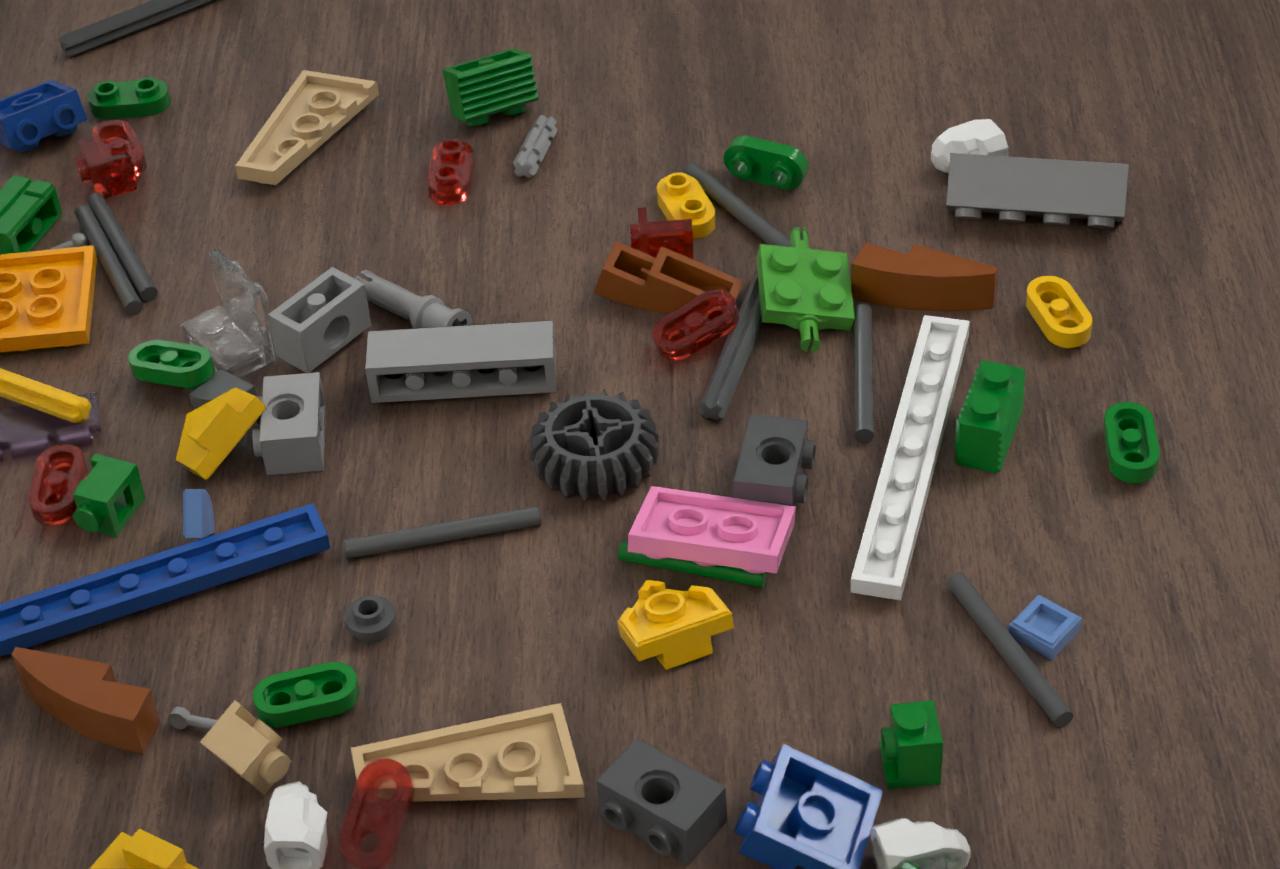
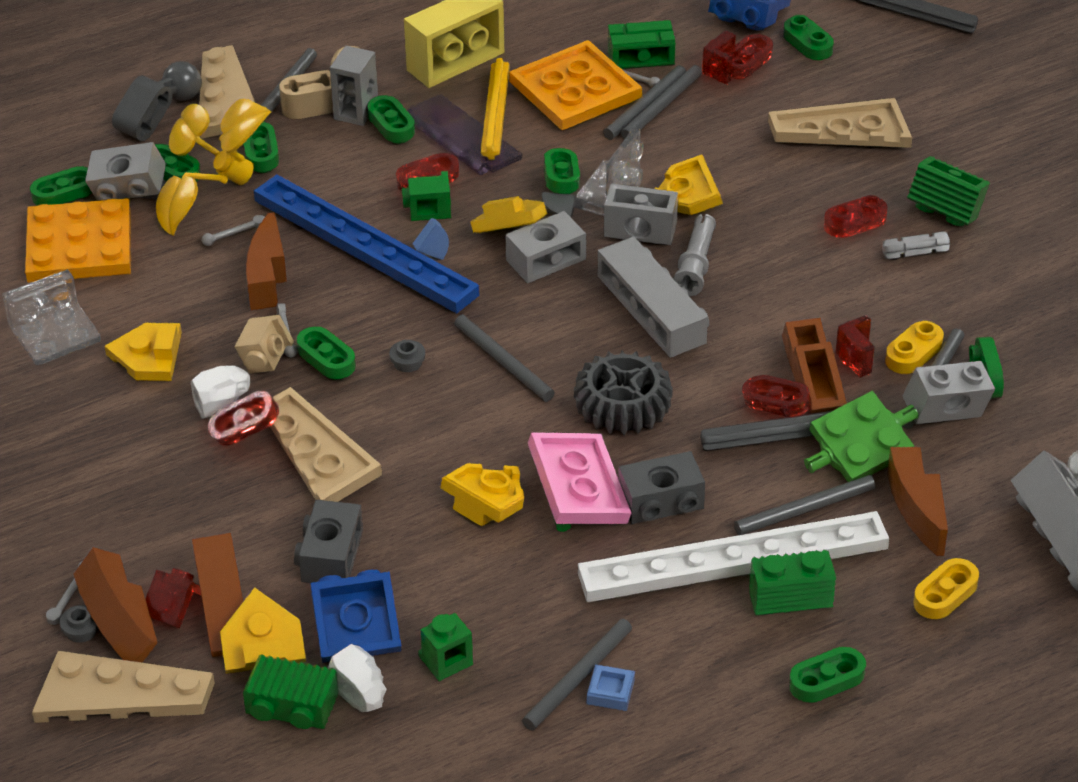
camera: 60 degrees right, 0 degrees up
none -> yellow plate [654,155,723,215]
none -> light grey brick [903,361,995,424]

